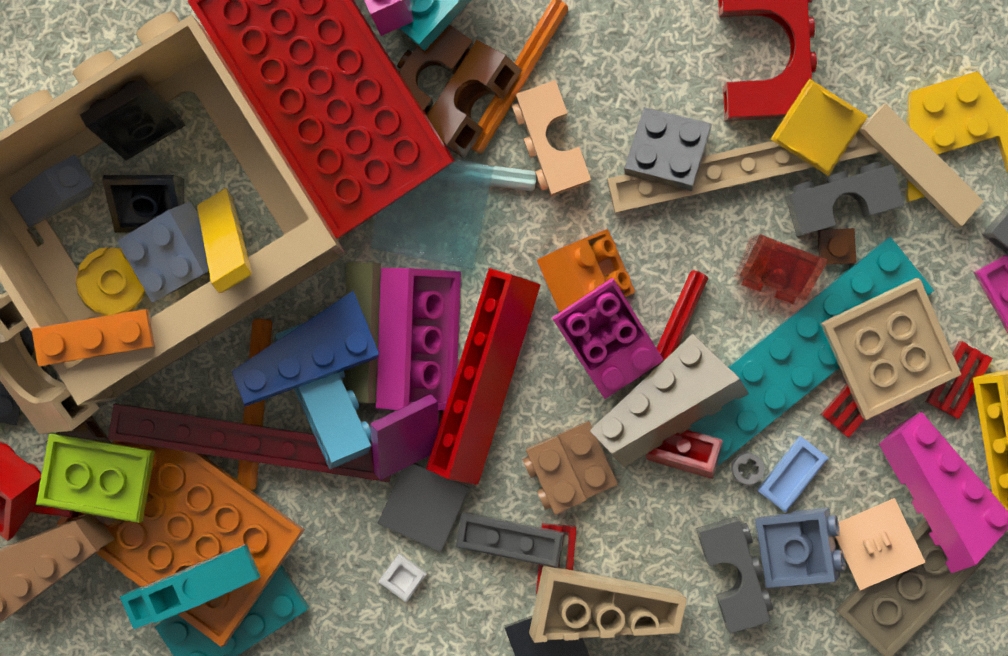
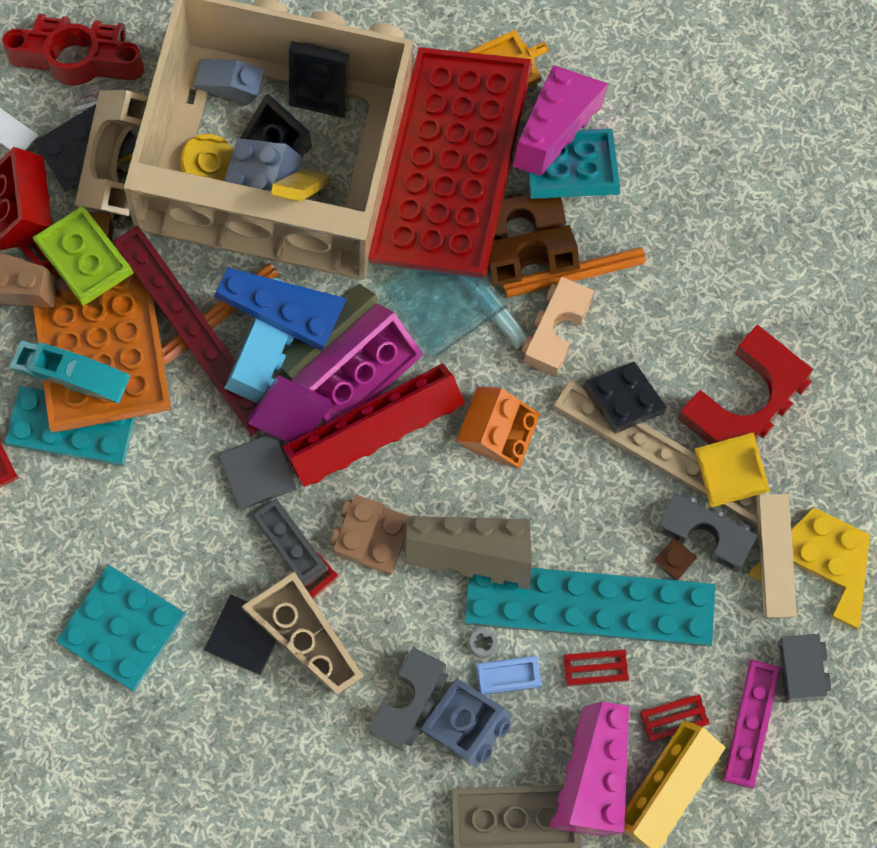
camera: 40 degrees right, 15 degrees down
orange plate [32,309,155,366] -> none
white tile [378,553,427,602] -> none
dark pink slope [552,278,664,399] -> none
red slope [645,430,723,479] -> none
red axle [656,270,708,366] -> none
clear red slope [735,234,827,305] -> none
tan plate [820,278,961,420] -> none
light nougat piece [835,498,926,591] -> none

